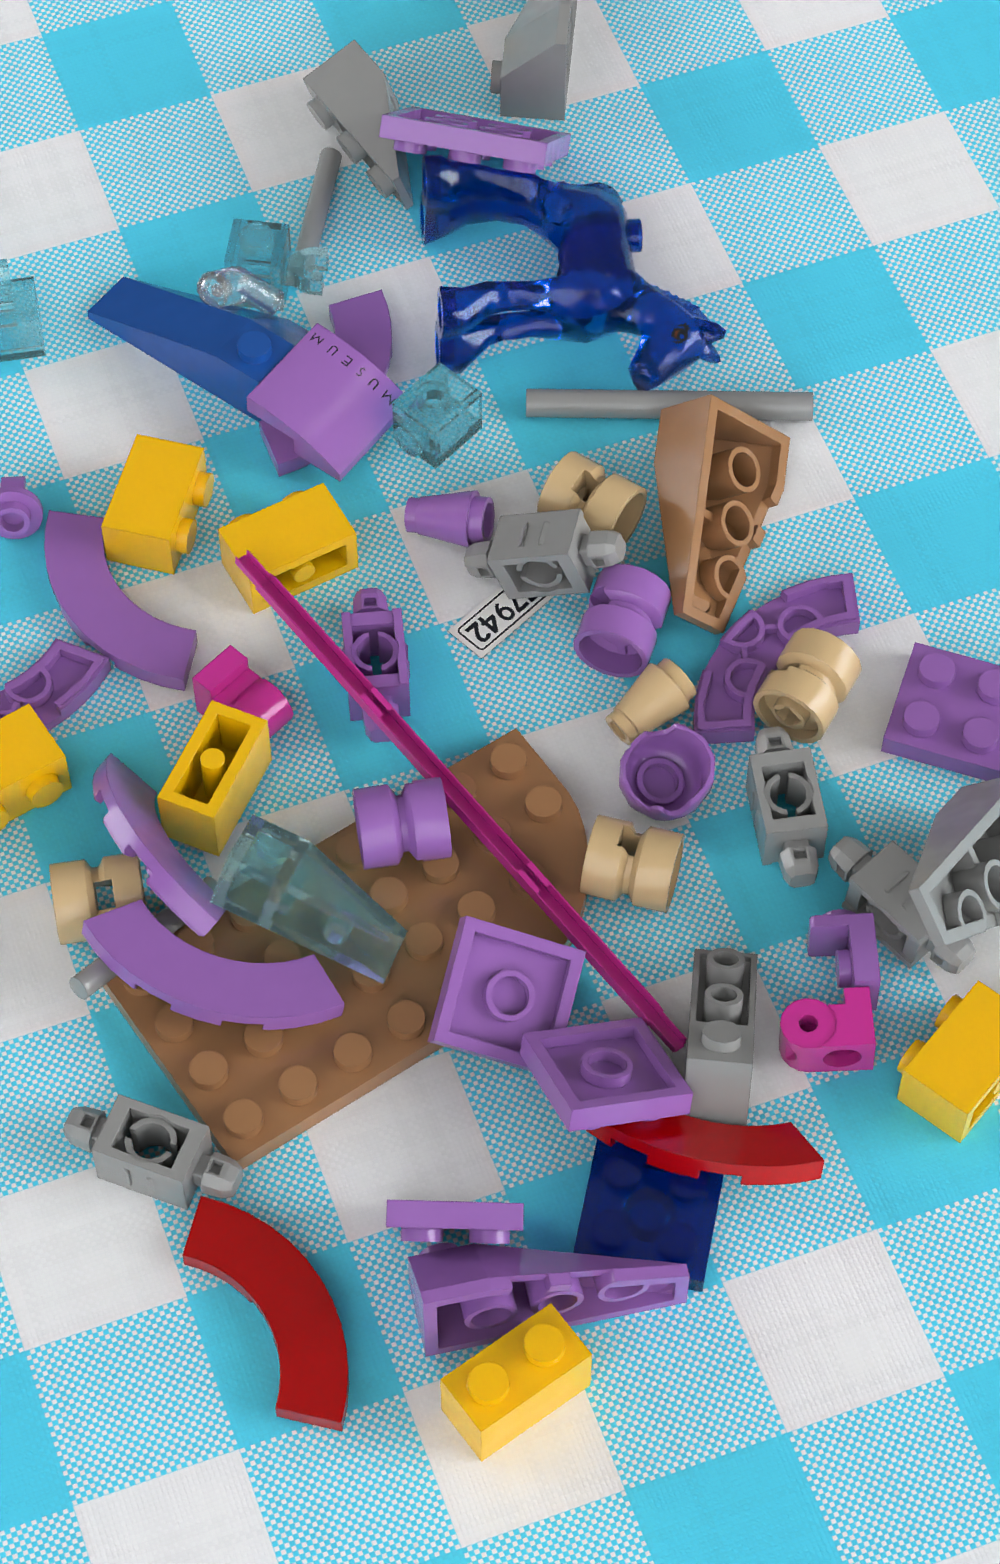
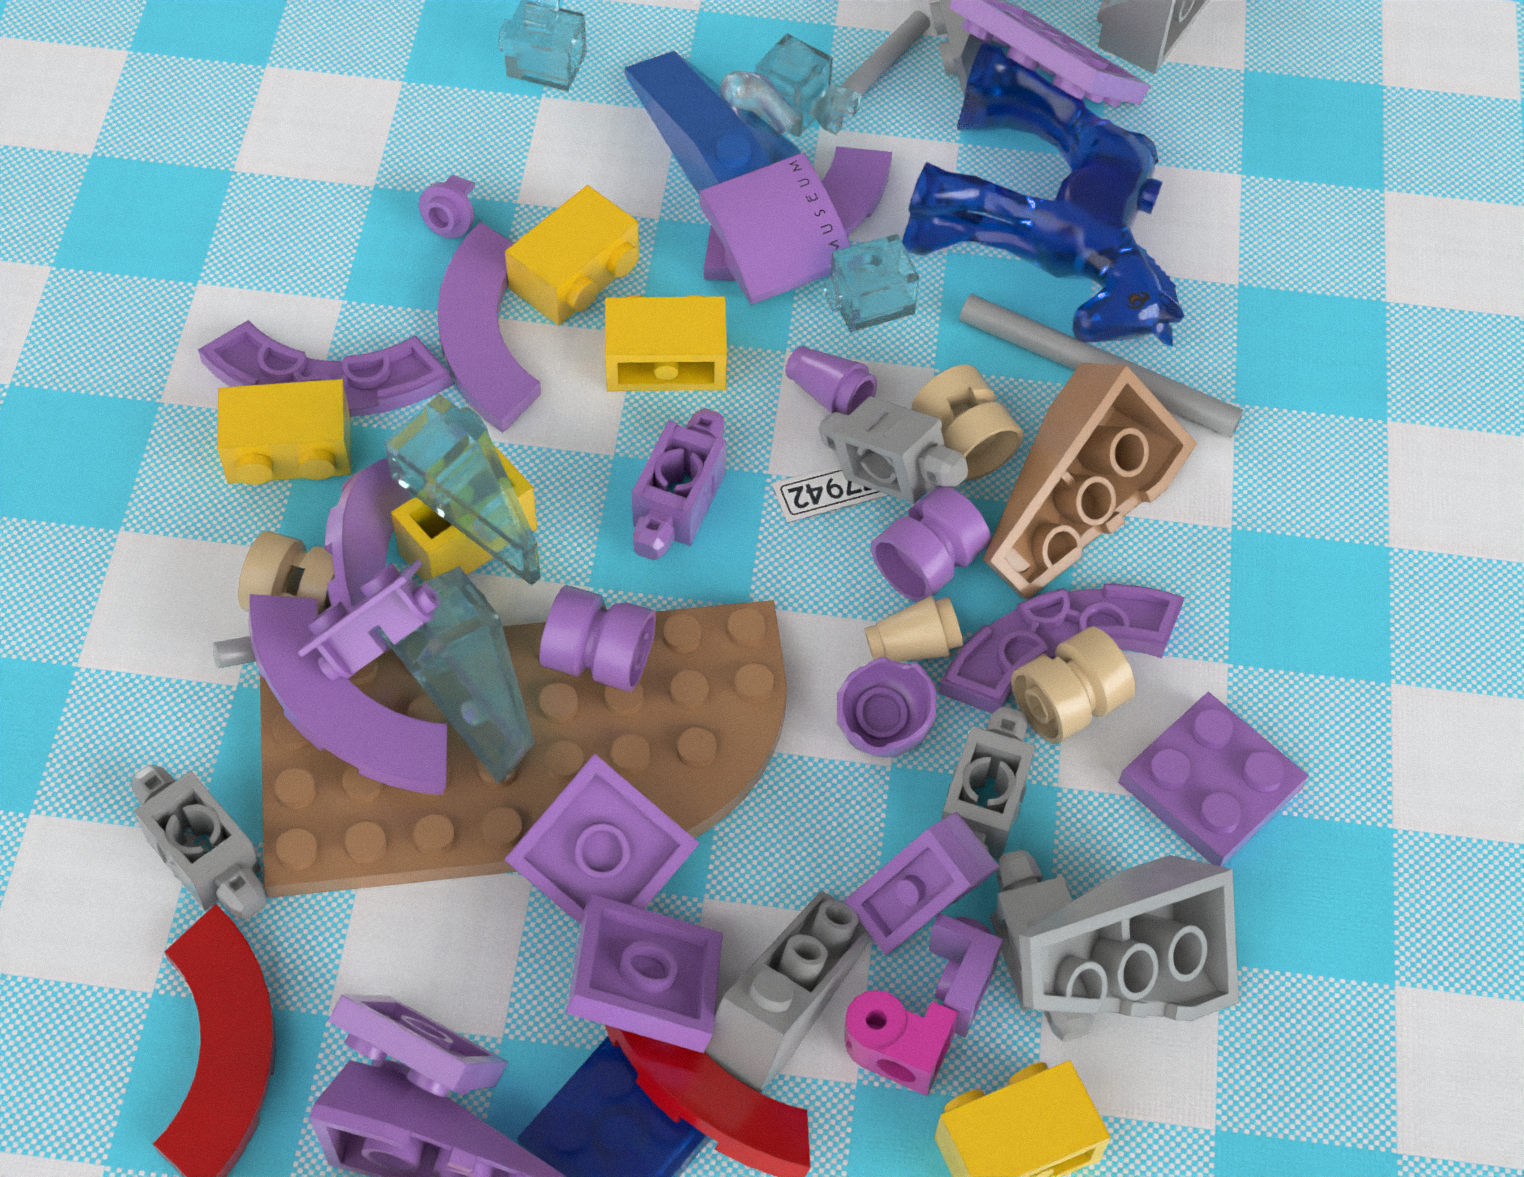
camera: 25 degrees right, 0 degrees up
dark pink leg [192,645,294,738] -> none
dark pink piece [235,550,687,1052] -> none
tan wheel [580,815,685,913] -> none
none -> medium lavender hinge [297,559,440,681]
none -> clear light blue slope [384,394,541,586]
none -> medium lavender plate [844,811,1000,956]

